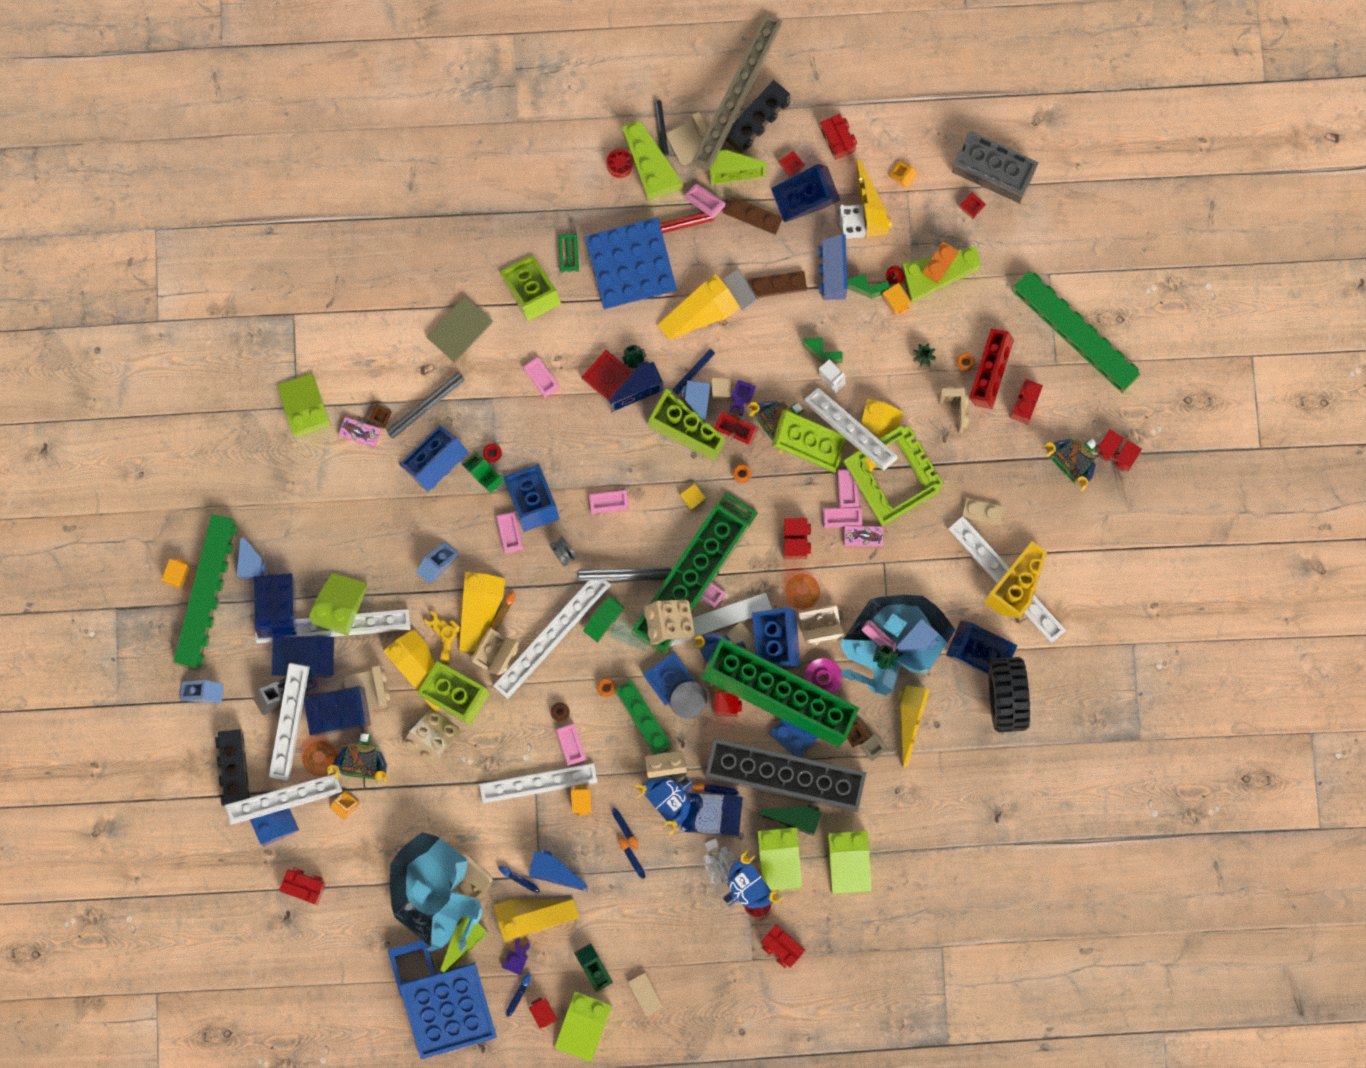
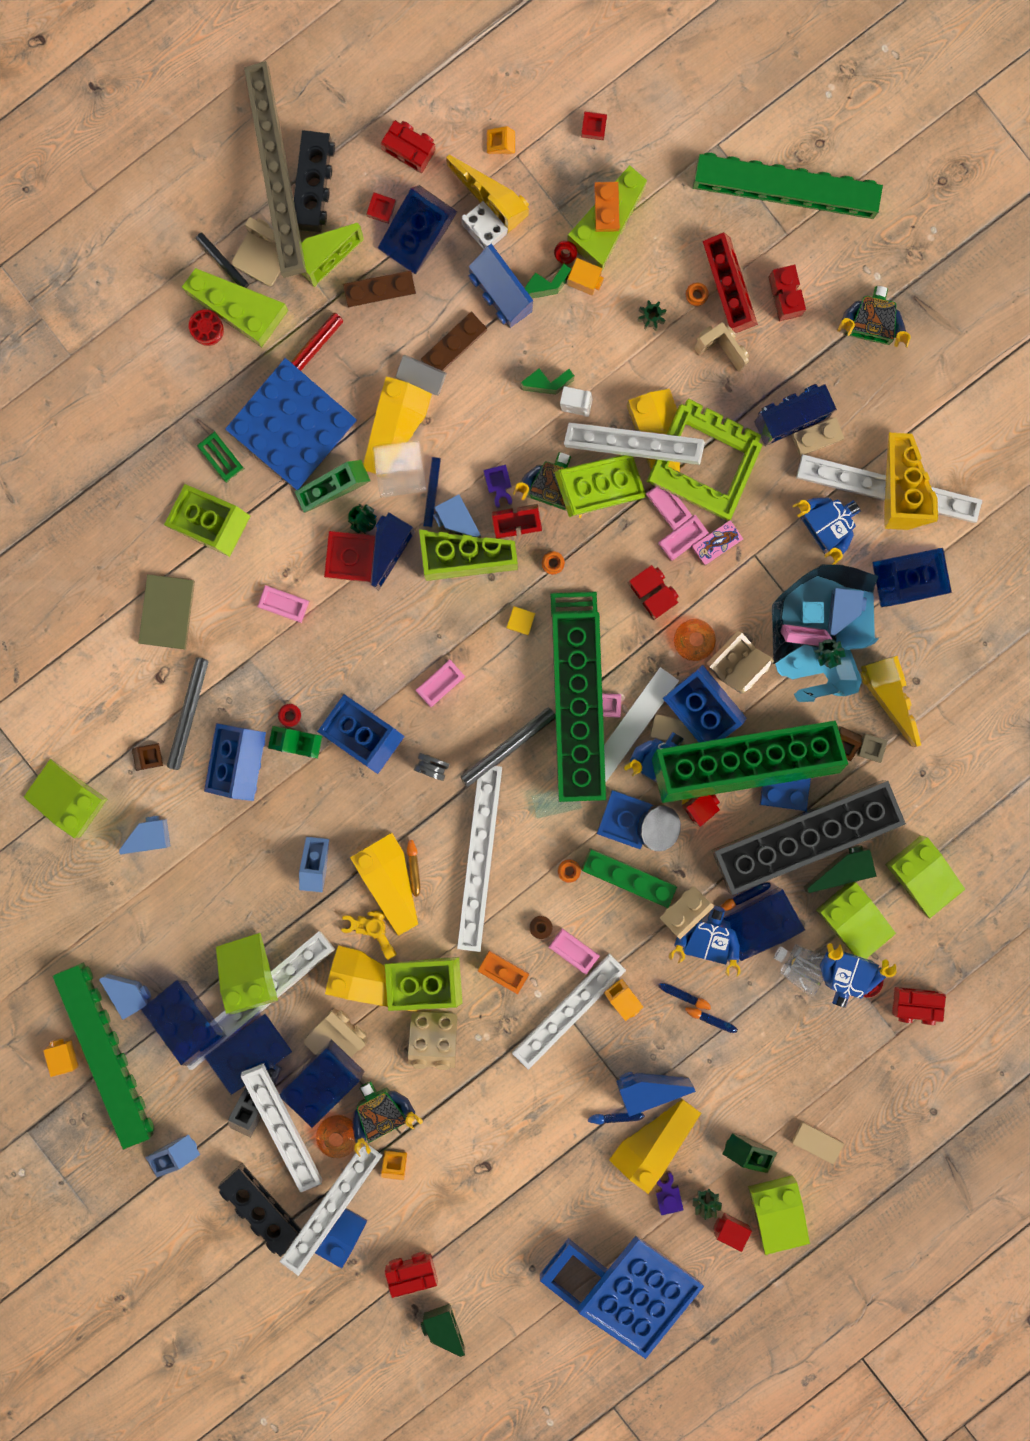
camera: 35 degrees left, 10 degrees up
tile [339,417,381,448] -> none
medium azure piece [389,832,483,952] -> none
lime slope [440,917,488,973] -> none
tan bracket [454,854,492,900] -> none
tan bracket [470,628,519,675] -> none
bright pink tile [496,511,523,553] -> none
clear blue piece [506,973,531,1017] -> none
green slope [583,596,625,643] -> none
tan bracket [644,600,695,645] -> none
bright pink tile [684,183,725,218] -> none
tan slope [711,378,731,399] -> none
dark pink dish [804,658,843,694] -> none
dark grey piece [952,131,1039,204] -> none
black tyre [988,657,1030,733] -> none
red piece [1096,429,1142,472] -> none
none -> medium blue slope [119,816,171,855]
none -> green slope [295,460,371,513]
none -> clear slope [373,440,427,498]
none -> dark green slope [421,1304,465,1357]
none -> orange plate [478,950,529,995]
none -> dark green gear [692,1189,722,1220]
none -> clear blue brick [754,384,837,446]
none -> blue torso [793,497,861,565]

